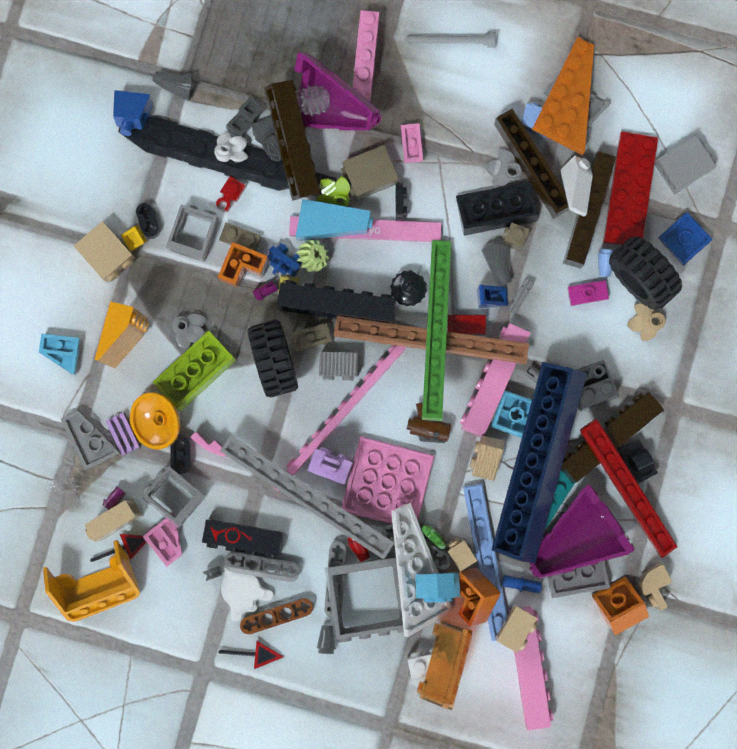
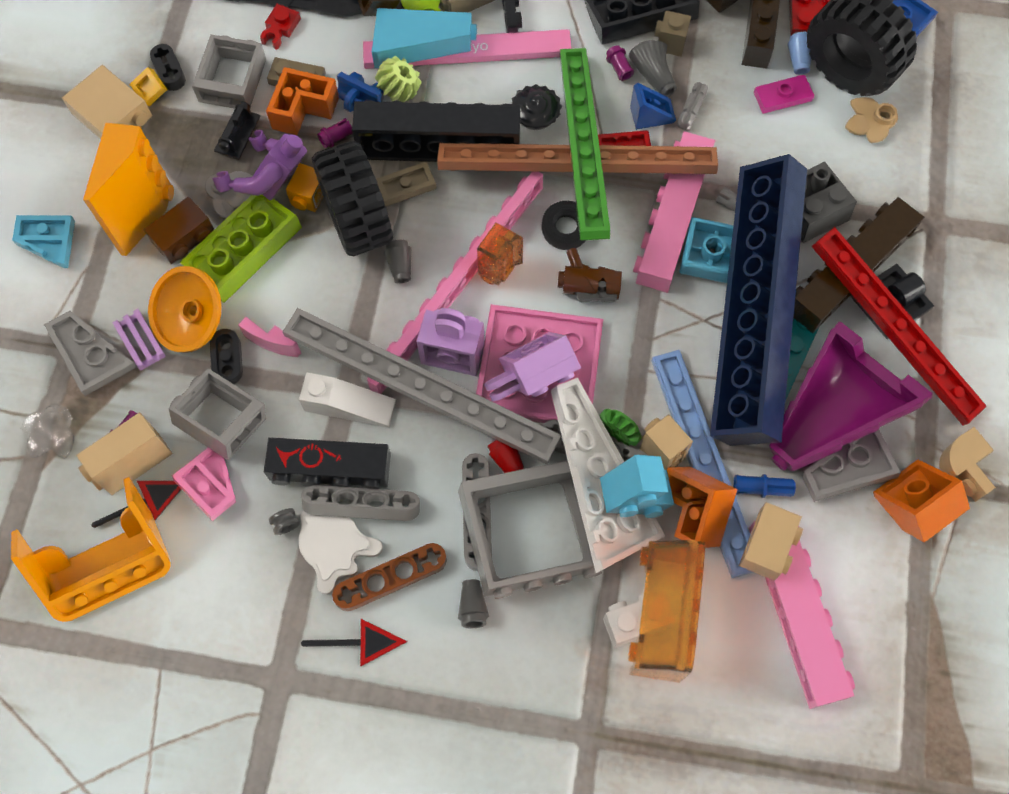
camera: 10 degrees left, 15 degrees down
light grey brick [319,352,358,381] -> none
tan brick [470,435,504,481] -> none
none -> reddish brown brick [143,196,214,264]
none -> medium lavender torso [213,130,307,201]
none -> black hinge [214,101,261,159]
none -> light orange brick [286,163,323,212]
none -> white slope [299,372,396,428]
none -> dark grey cone [384,240,411,283]
none -> clear orange window [477,222,523,286]
none -> lavender brick [484,332,581,401]
none -> black tyre [541,201,586,250]
none -> magenta pin [606,45,634,81]

